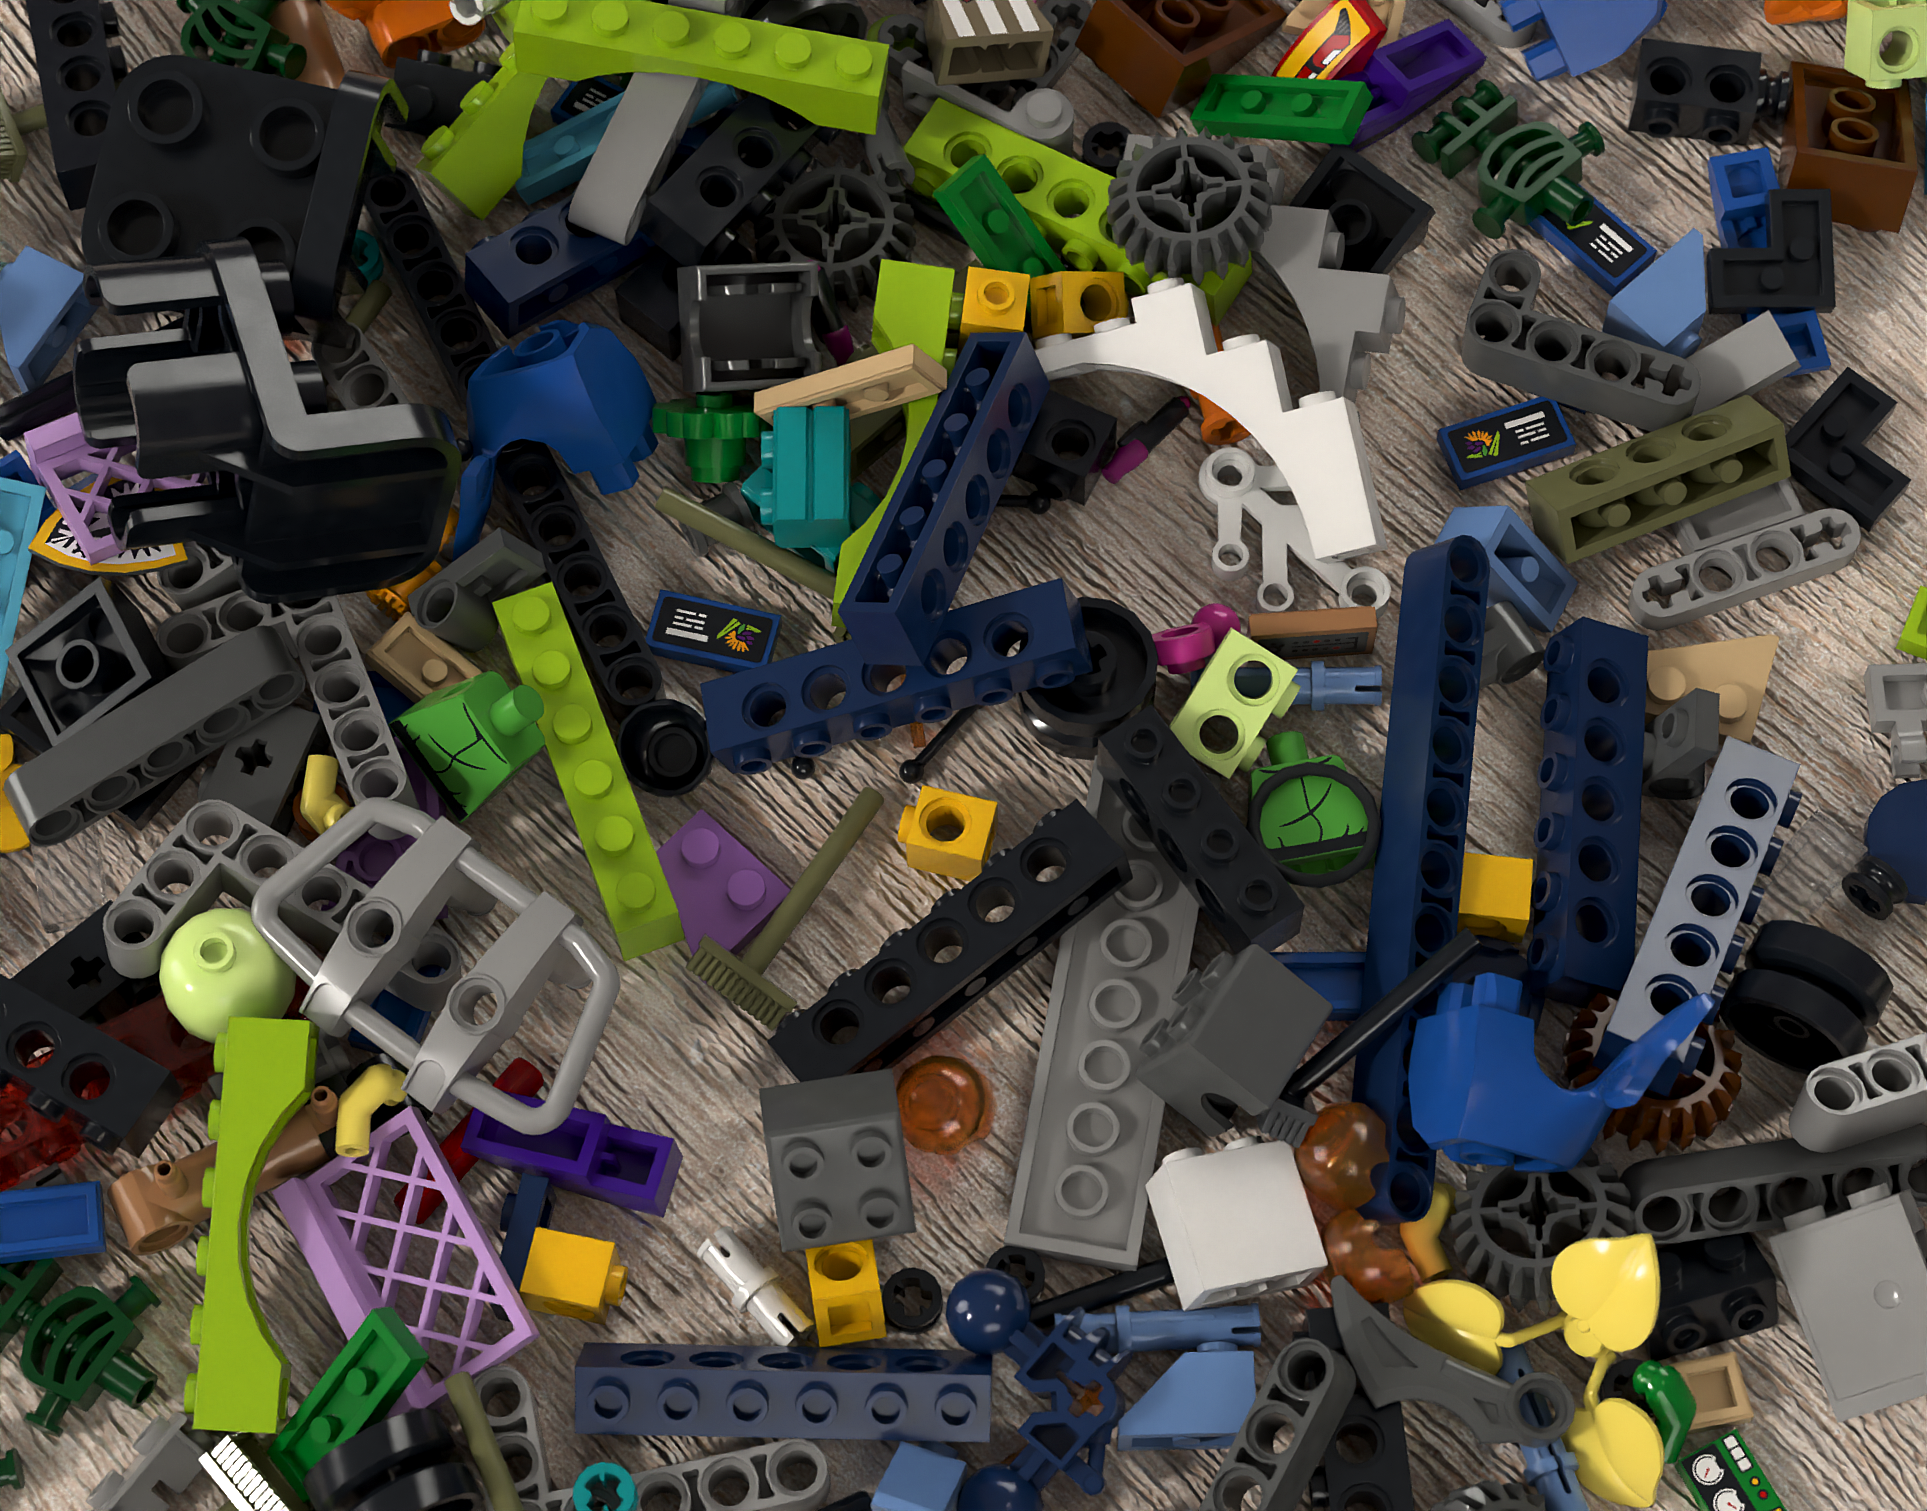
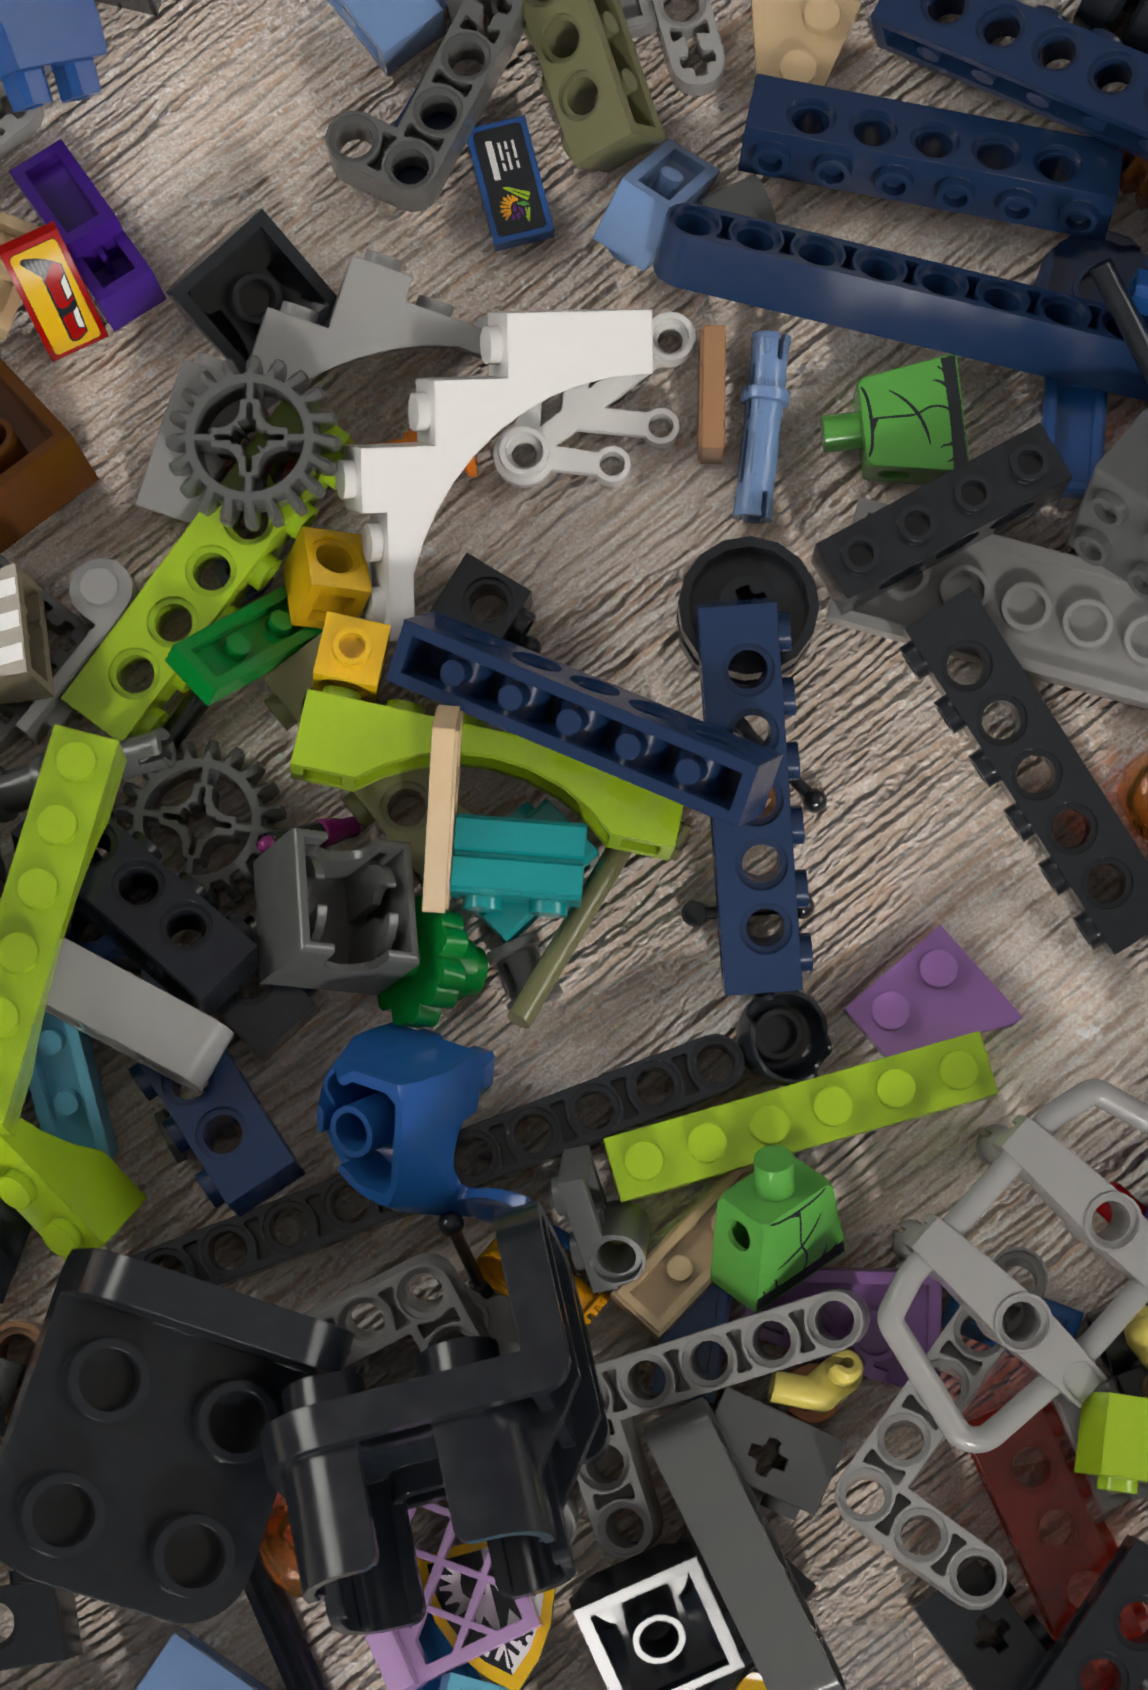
camera: 85 degrees left, 15 degrees up
yellowish green cylinder [159,908,297,1044] -> none
tile [645,589,782,673] -> none
olive piece [685,787,884,1031] -> none
yellow brick [898,785,998,882] -> none
black bush [1082,121,1132,178] -> none
piece [1101,395,1191,484] -> none
dark pink plate [1152,603,1241,674] -> none
yellowish green brick [1169,627,1301,779] -> none
green plate [1189,73,1373,145] -> none
black piece [1246,762,1382,888] -> none
dark green piece [1411,79,1605,239] -> none
yellow brick [1457,852,1533,943] -> none
tile [1528,184,1657,297] -> none
dark grey plate [1642,688,1720,800] -> none

